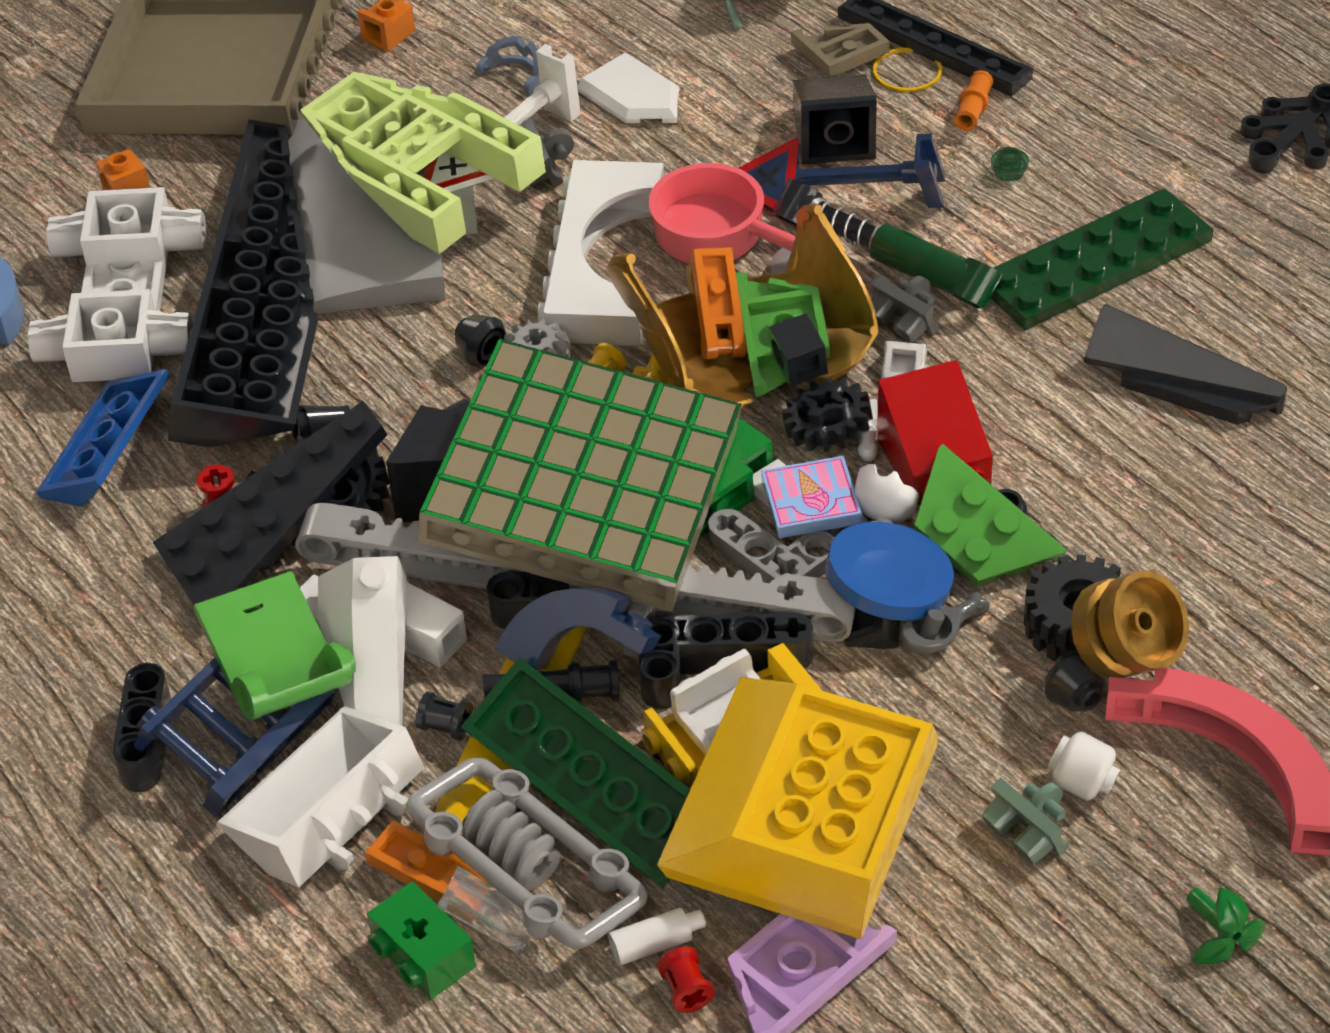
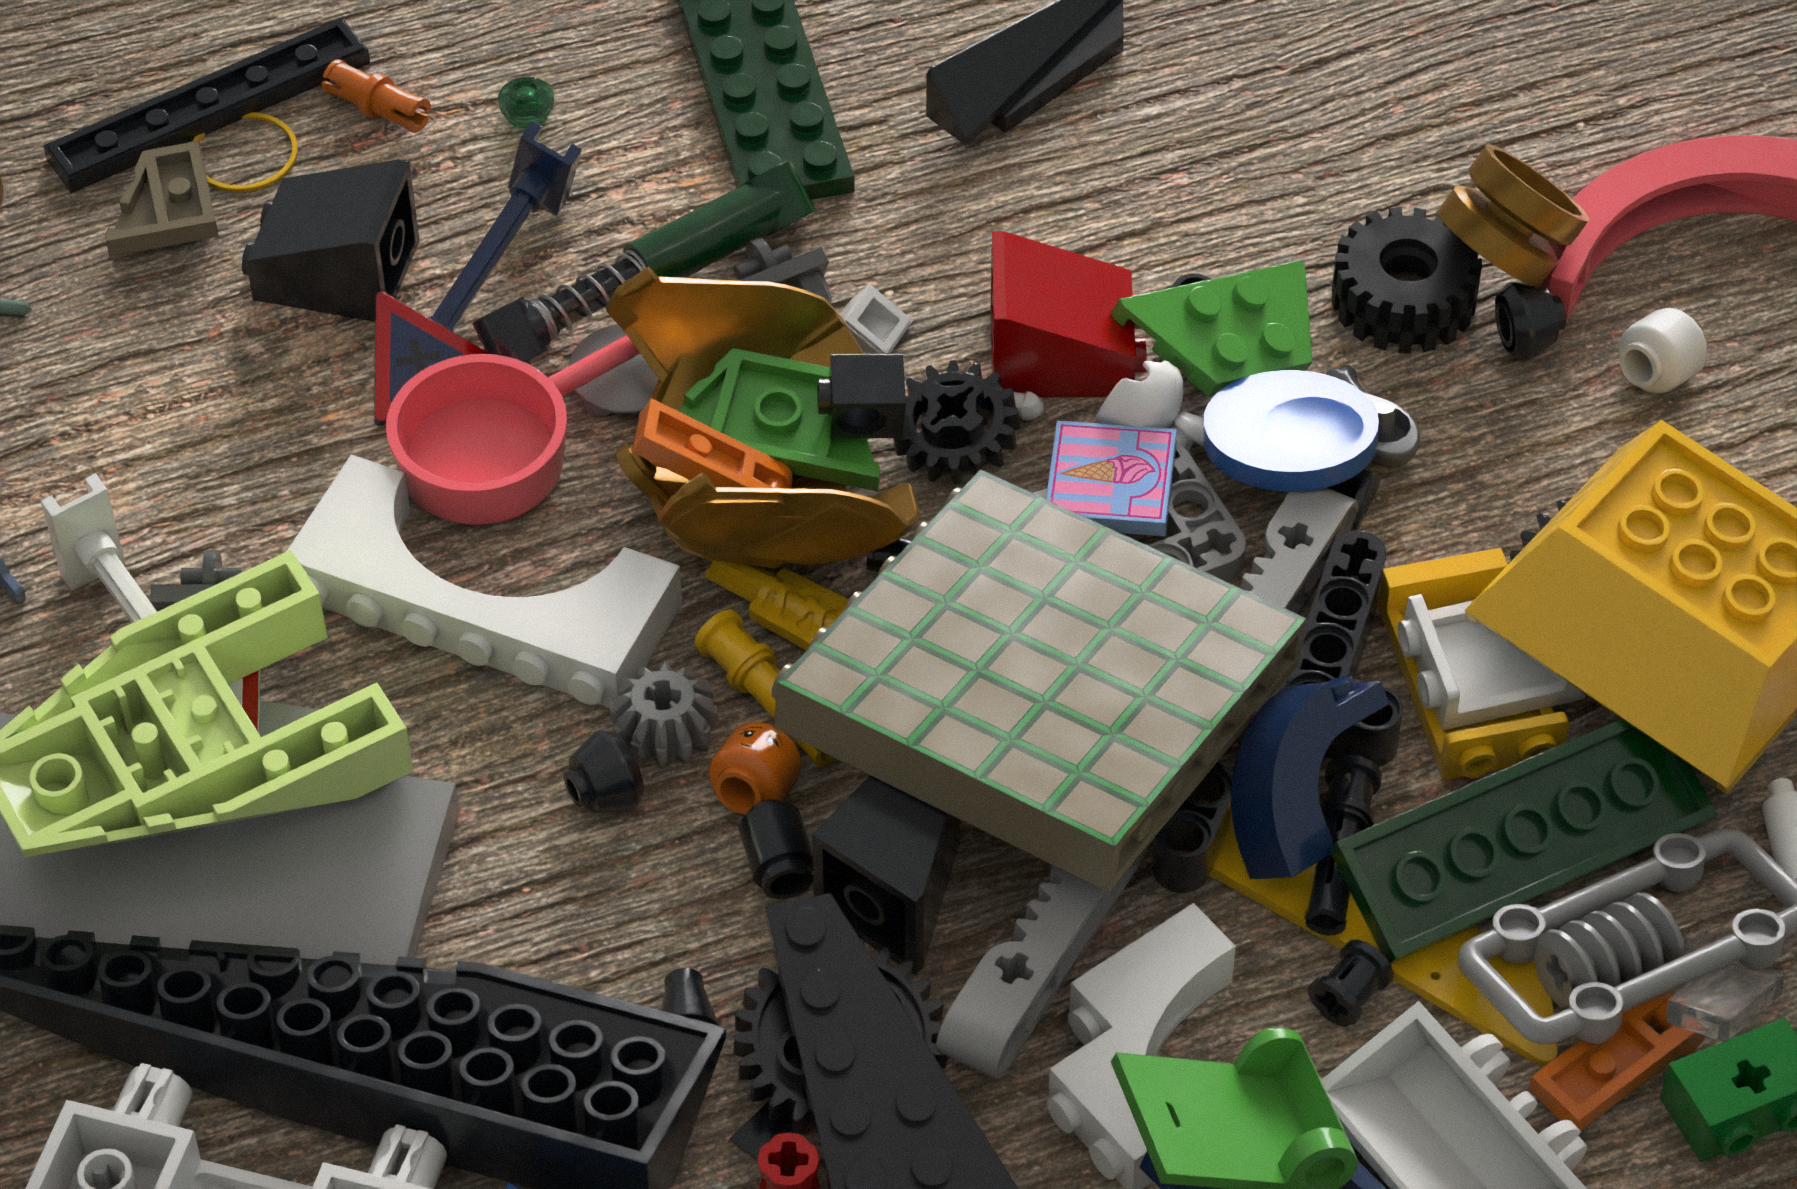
camera: 75 degrees left, 5 degrees up
white wedge [317,556,407,726] -> none
white tile [577,53,679,123] -> none
sand green hips [981,777,1070,865] -> none

